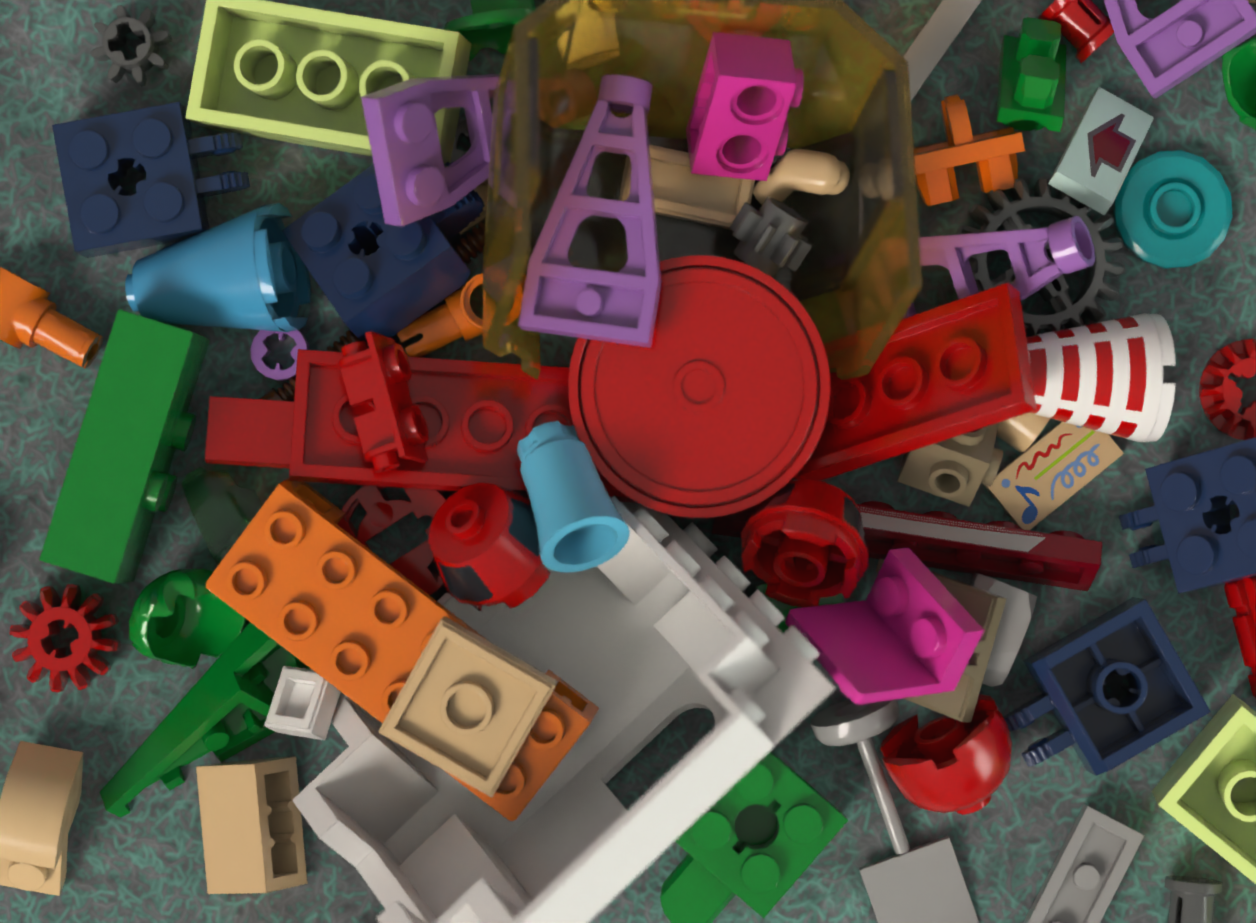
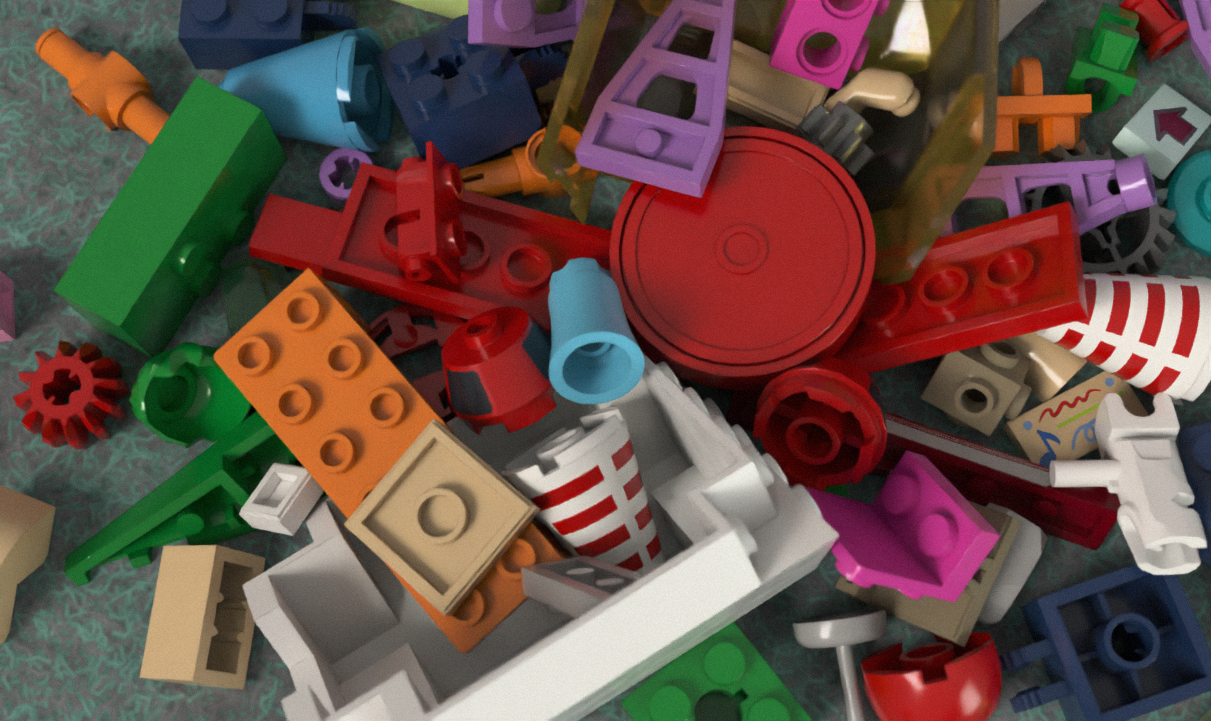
camera: 20 degrees right, 15 degrees down
none -> white cone [500,406,666,576]
none -> light grey plate [521,555,644,619]
none -> white piece [1049,392,1207,575]

